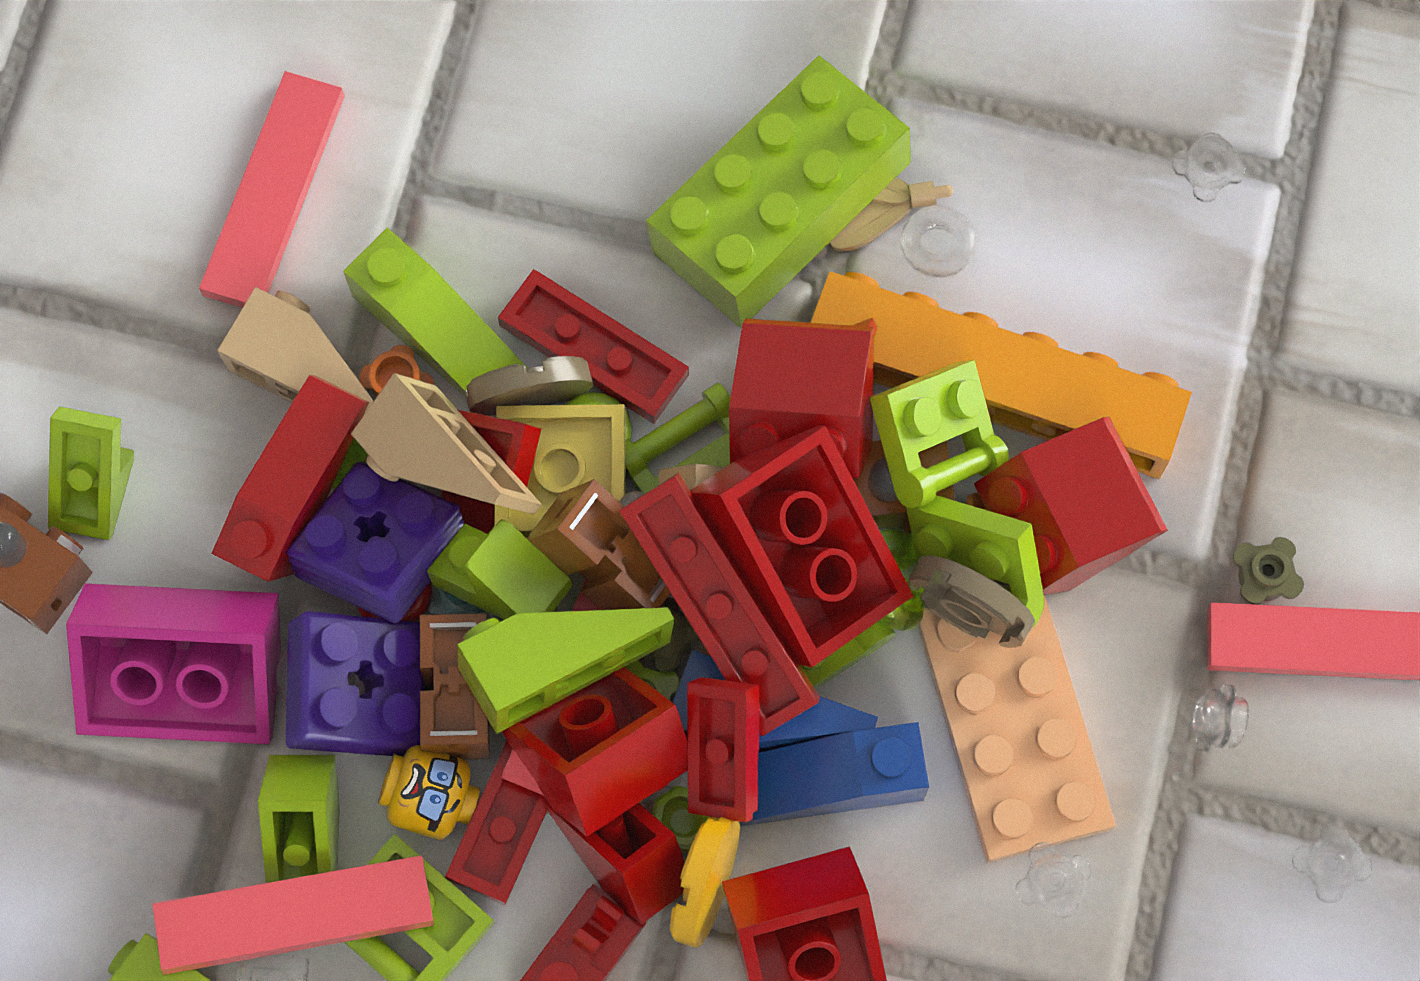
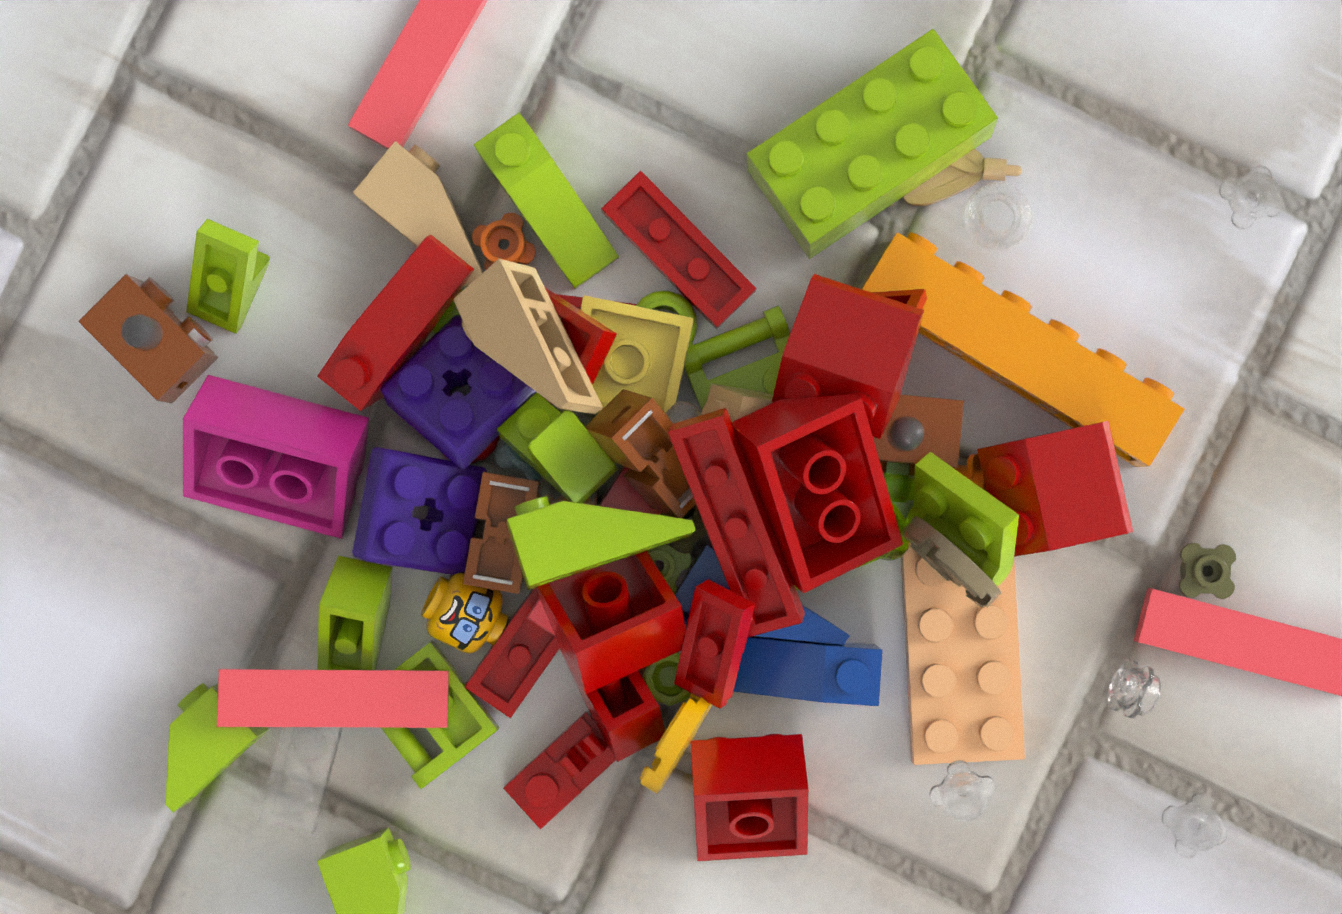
camera: 15 degrees right, 15 degrees up
dark tan tile [465,356,593,415] -> none
lime plate [869,360,1009,509] -> none

